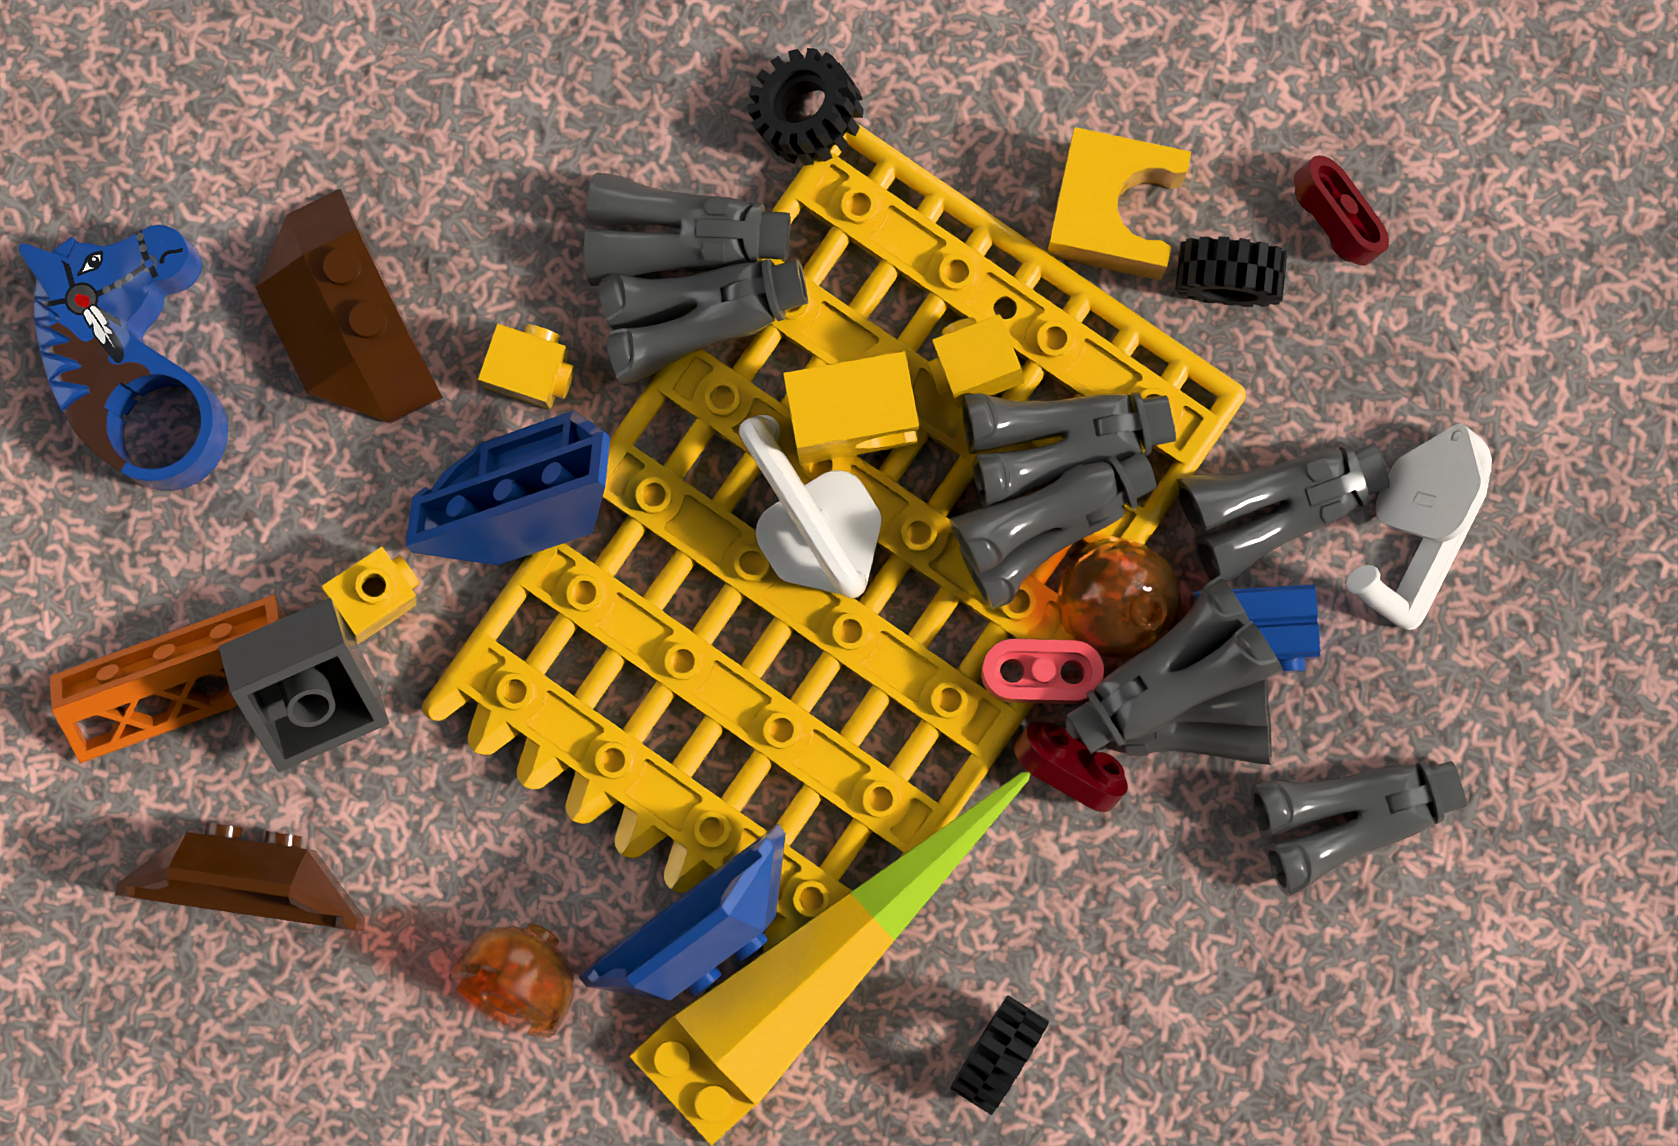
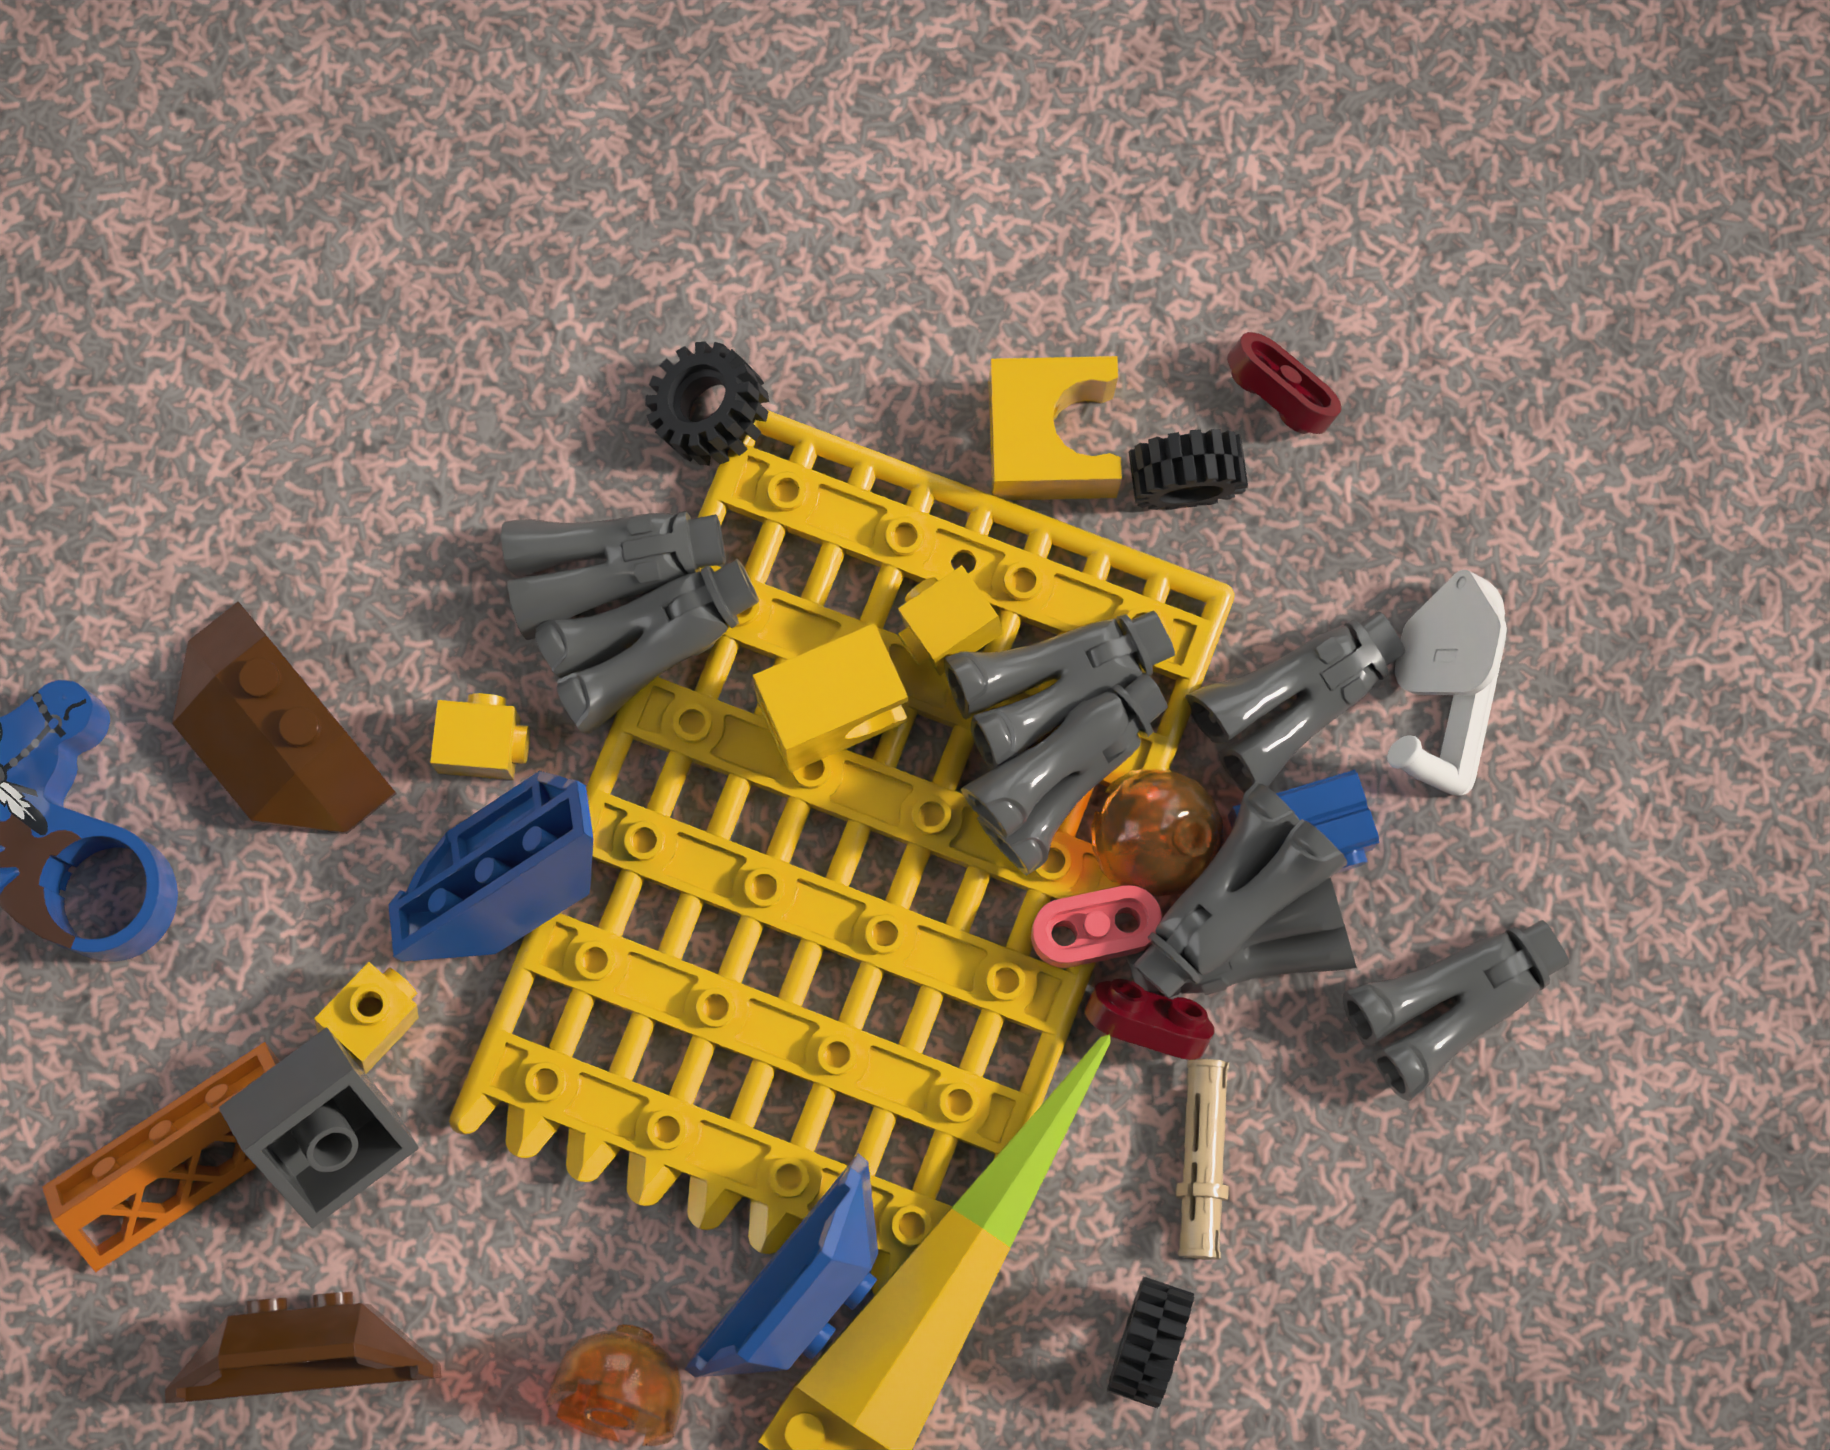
camera: 20 degrees left, 5 degrees down
white piece [739,415,882,598] -> none
none -> tan pin [1176,1059,1229,1260]

